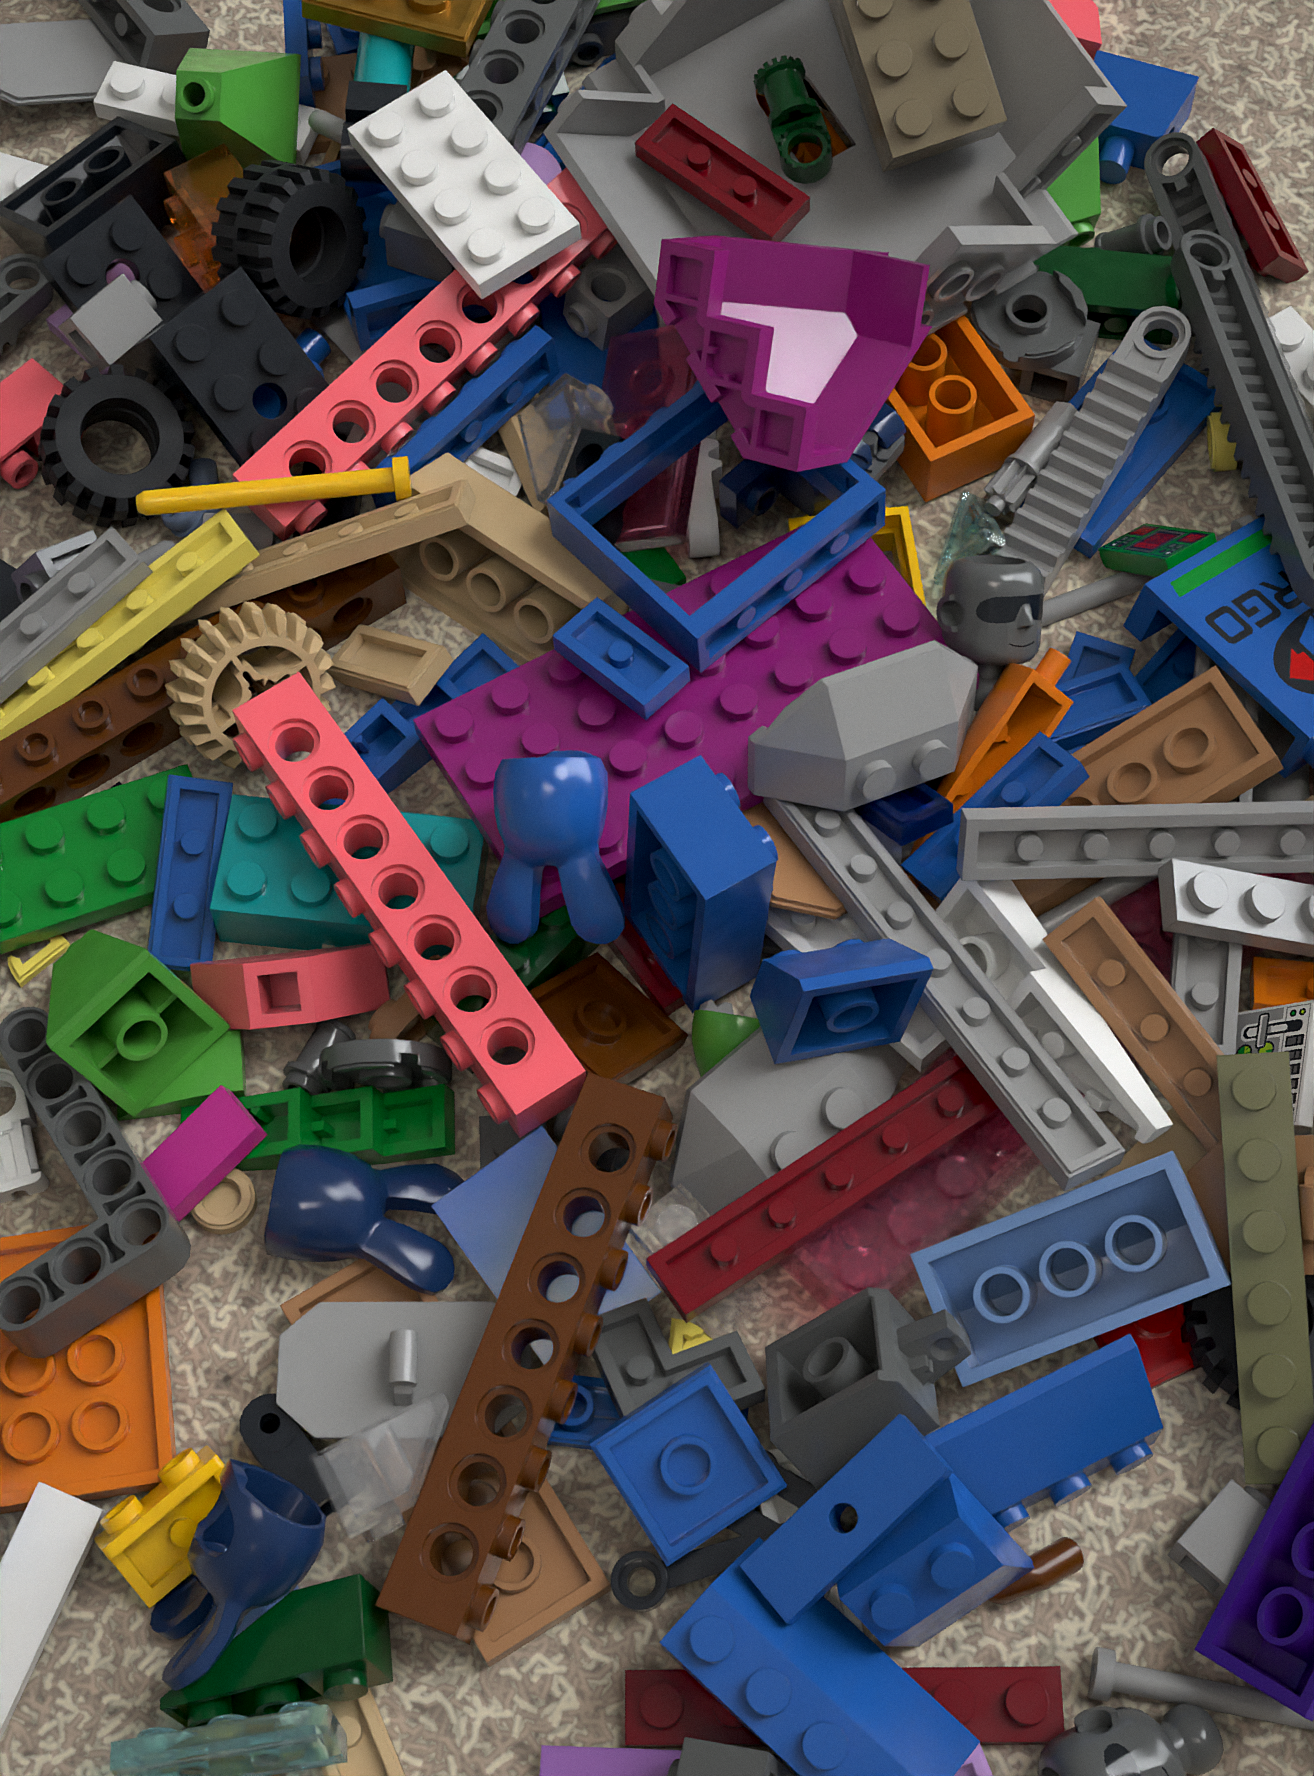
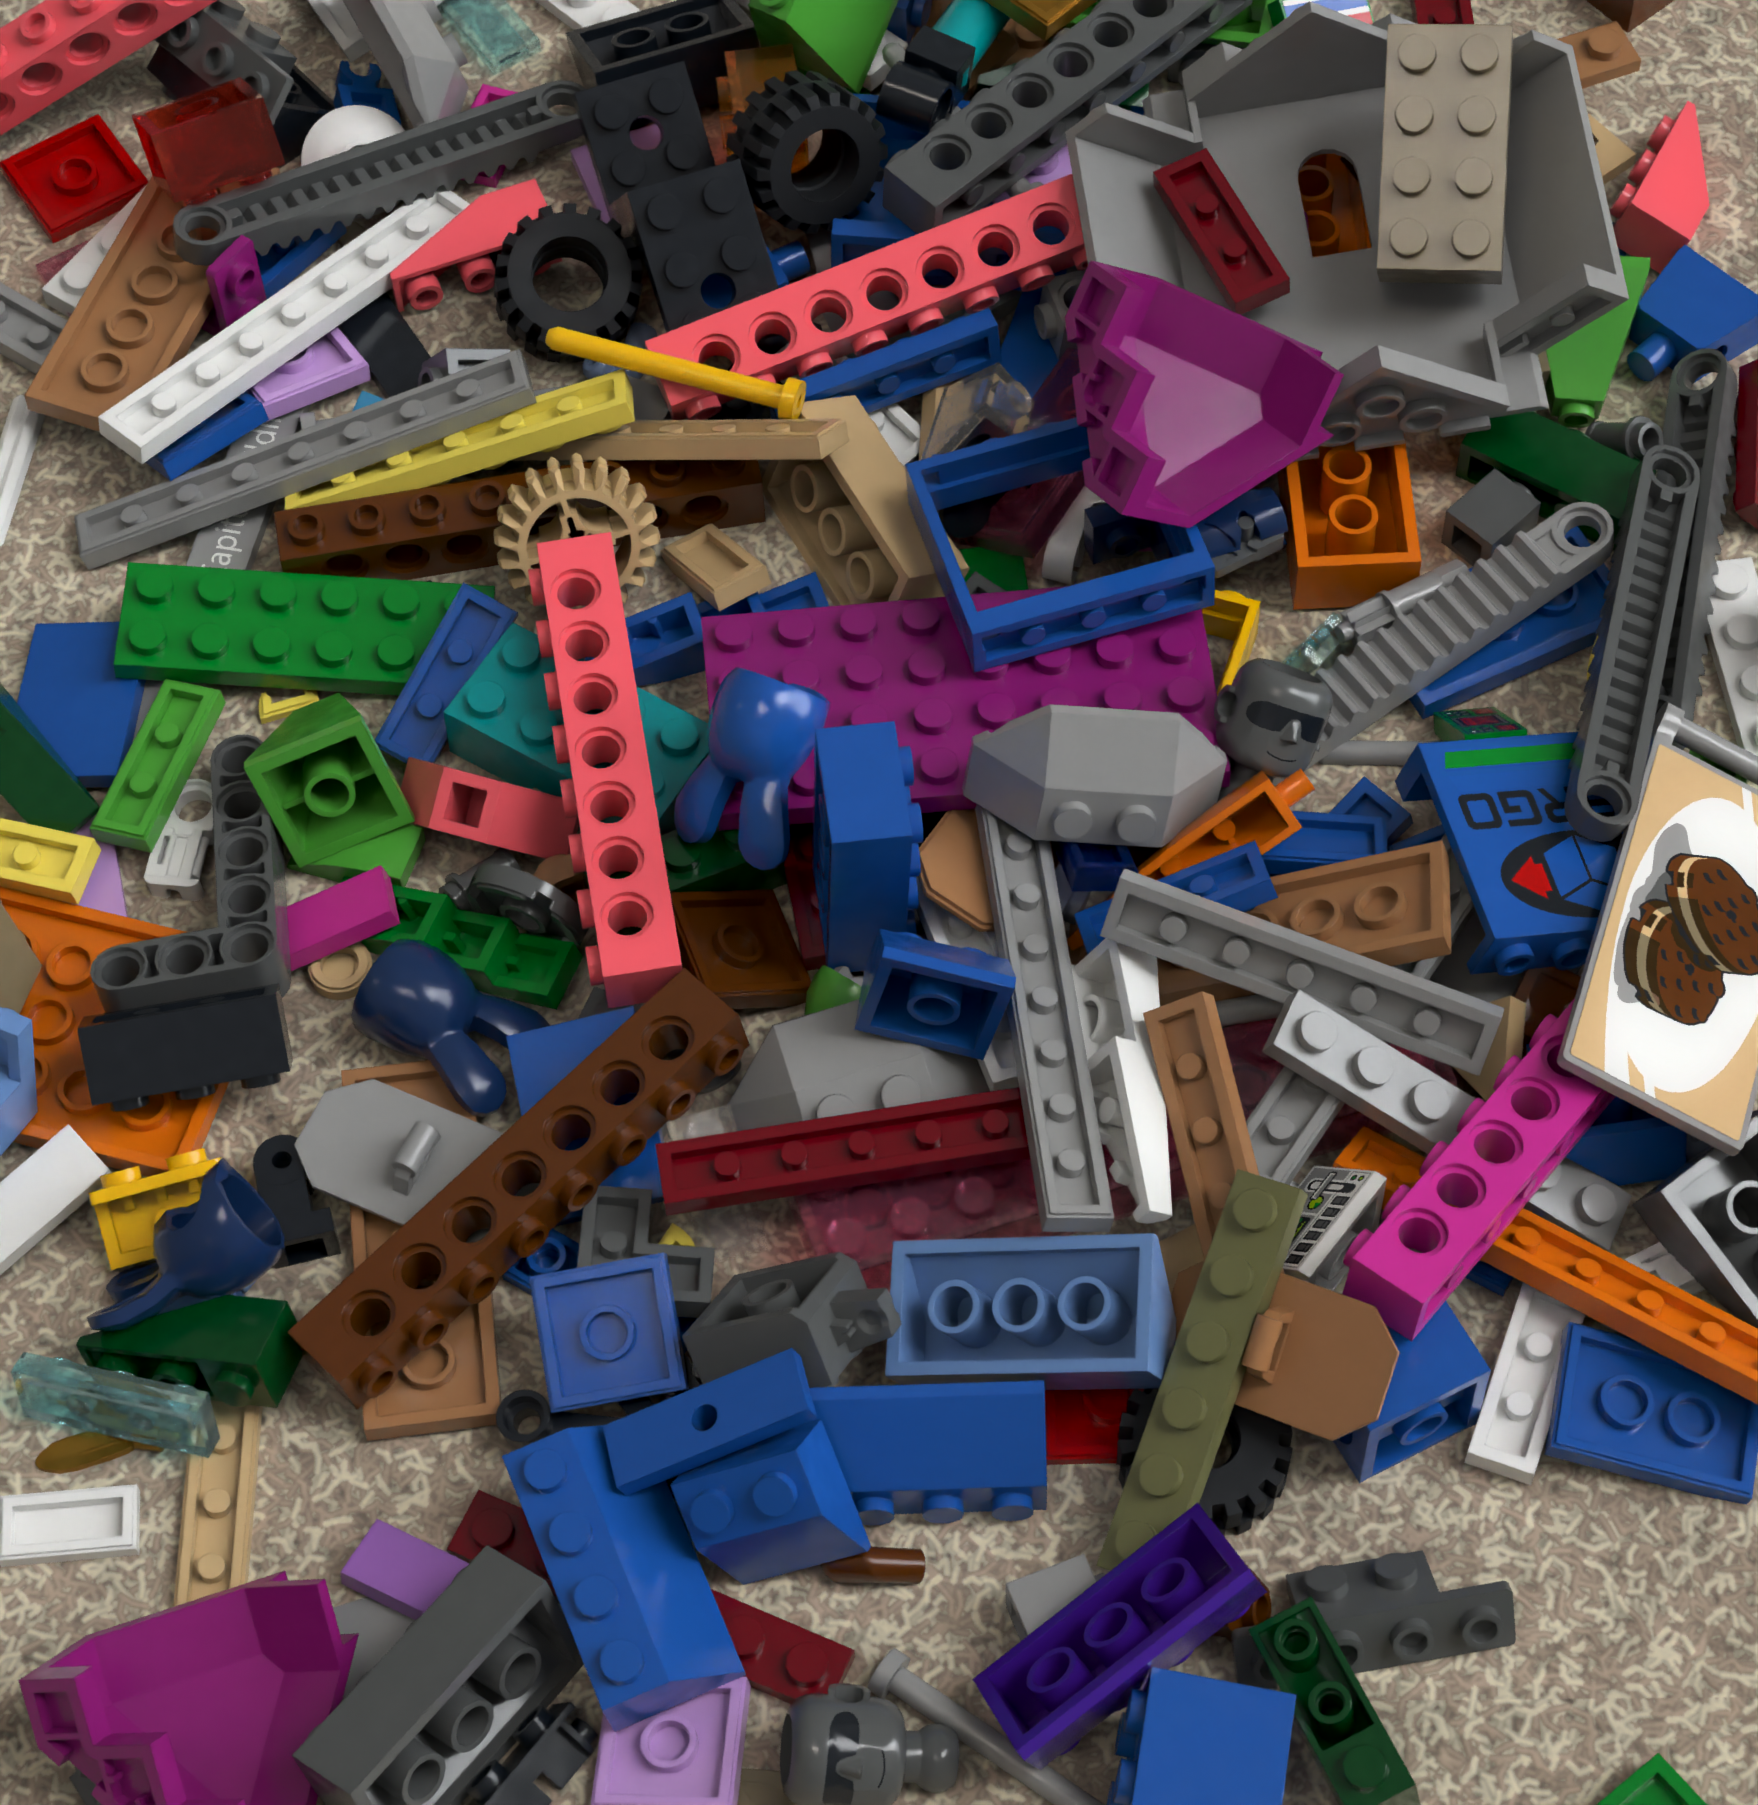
camera: 25 degrees right, 5 degrees down
light grey brick [58,273,163,372] -> none
clear slope [308,1392,449,1543] -> none
white plate [347,70,581,300] -> none
blue plate [552,597,690,720] -> none
dark green connector [753,55,833,184] -> none
dark grey tile [969,265,1088,371] -> none
none -> black brick [77,983,293,1111]

